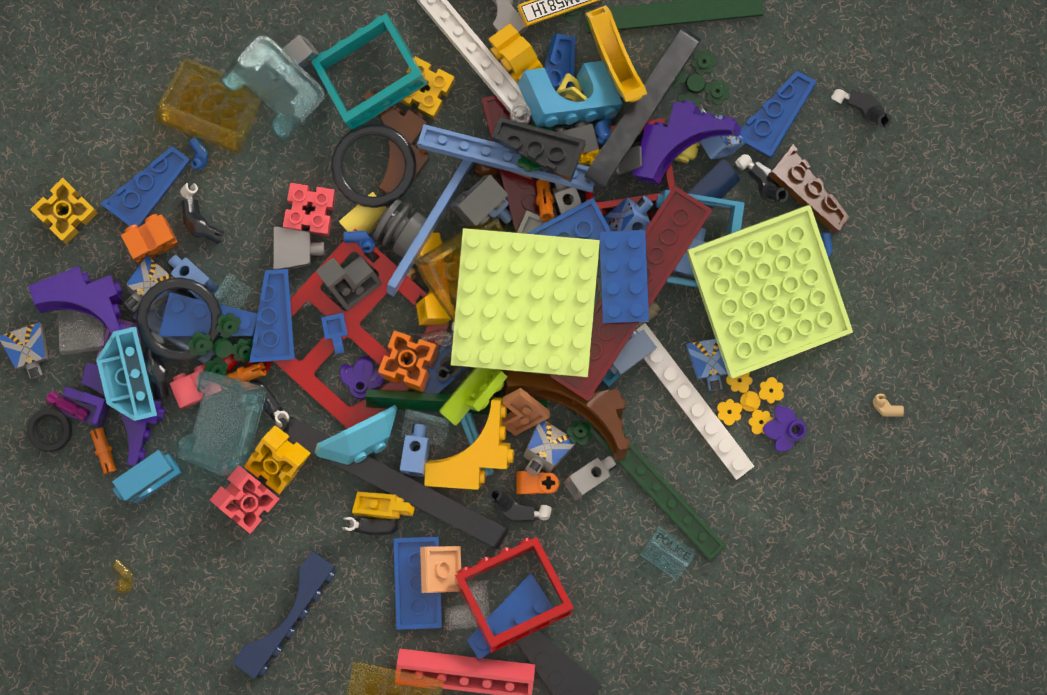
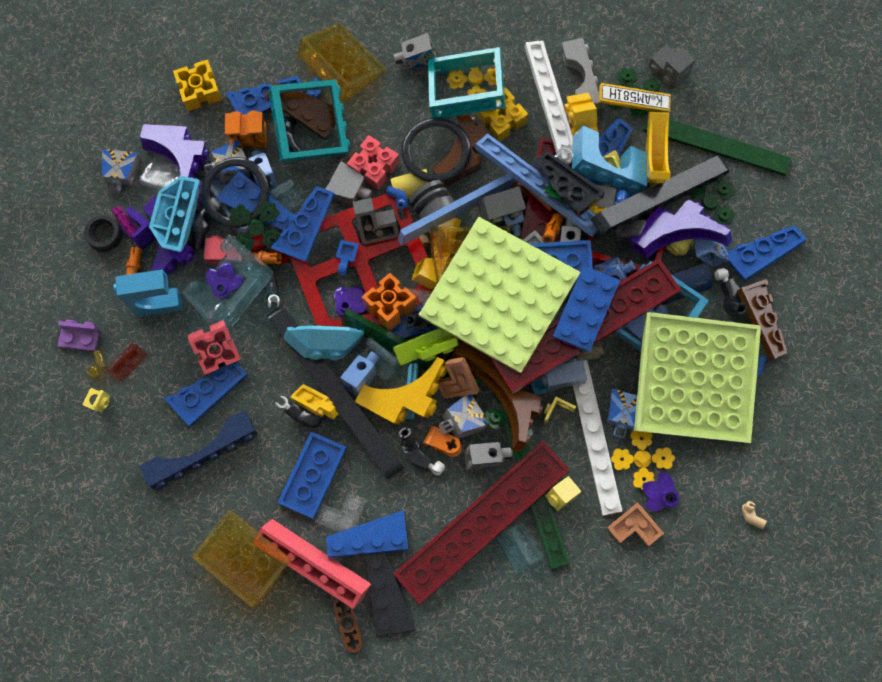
camera: 35 degrees right, 10 degrees down
clear light blue windscreen [218,35,325,142] -> none
yellow brick [244,425,311,495] -> none
light nougat tile [420,546,461,593] -> none
red window [455,537,574,653] -> none
black arm [831,89,891,128] -> none
none -> medium lavender bracket [58,320,100,352]
none -> light yellow bracket [83,388,110,413]
none -> clear red slope [106,341,148,382]
none -> blue wing [164,362,248,427]
none -> dark purple plate [206,262,243,299]
none -> reddish brown wing [264,82,345,140]
none -> teal window [268,79,350,163]
none -> dark red plate [393,441,570,605]
none -> yellow plant [447,66,505,95]
none -> light yellow bracket [544,397,576,424]
none -> light yellow brick [545,476,581,511]
none -> nougat plate [607,502,664,547]

